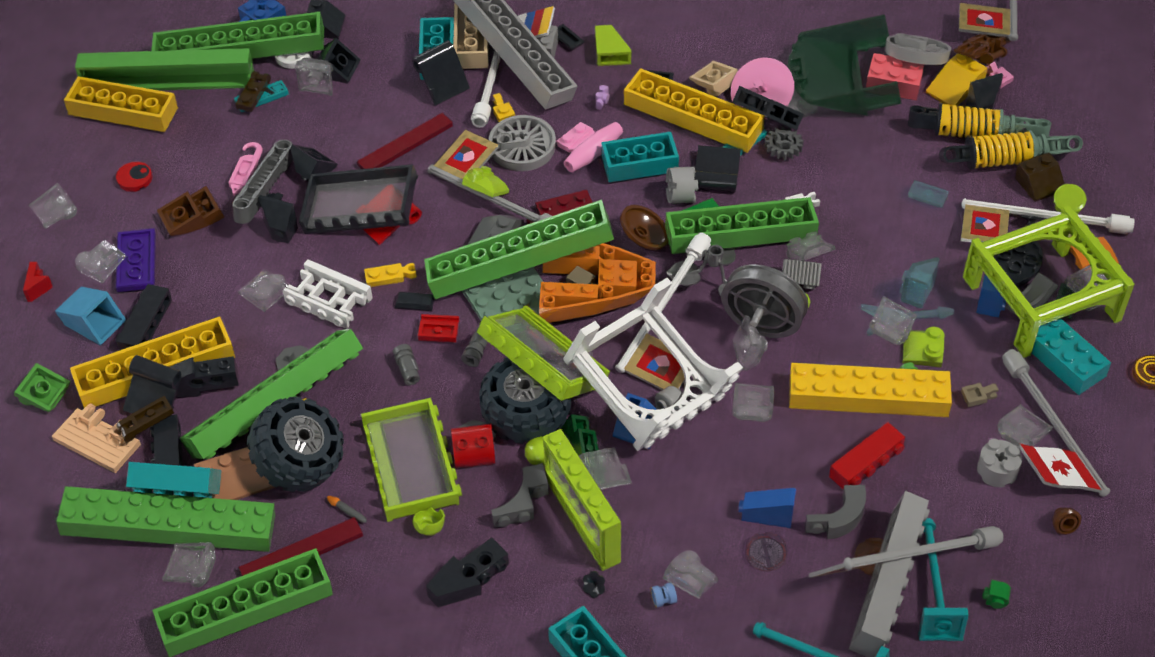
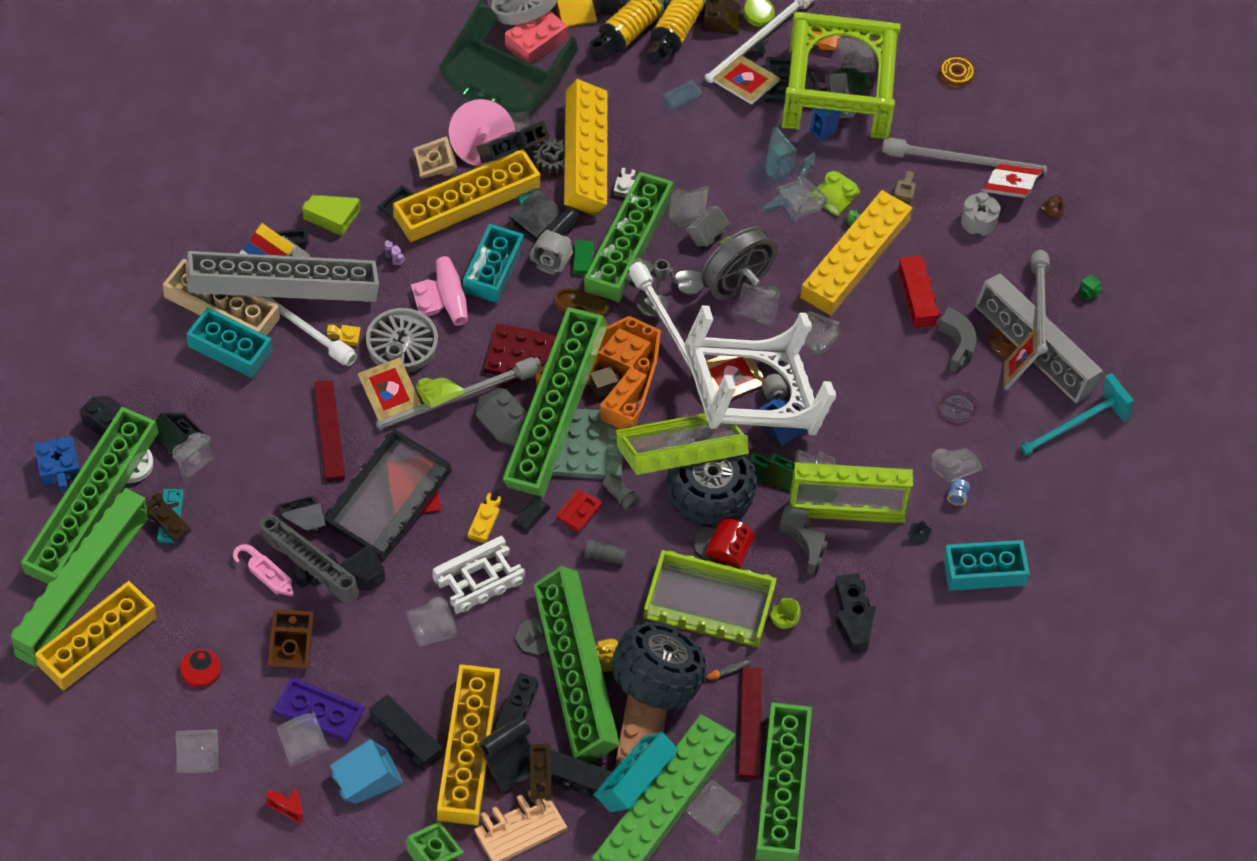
camera: 65 degrees left, 5 degrees up
black door [412,41,470,105] -> none
lime hair [525,436,545,465] -> none
blue slope [738,488,796,528] -> none
teal tile [918,518,969,641] -> none
clear slope [997,404,1053,447] -> none
teal brick [1031,318,1111,395] -> none
none -> yellow brick [564,79,608,216]

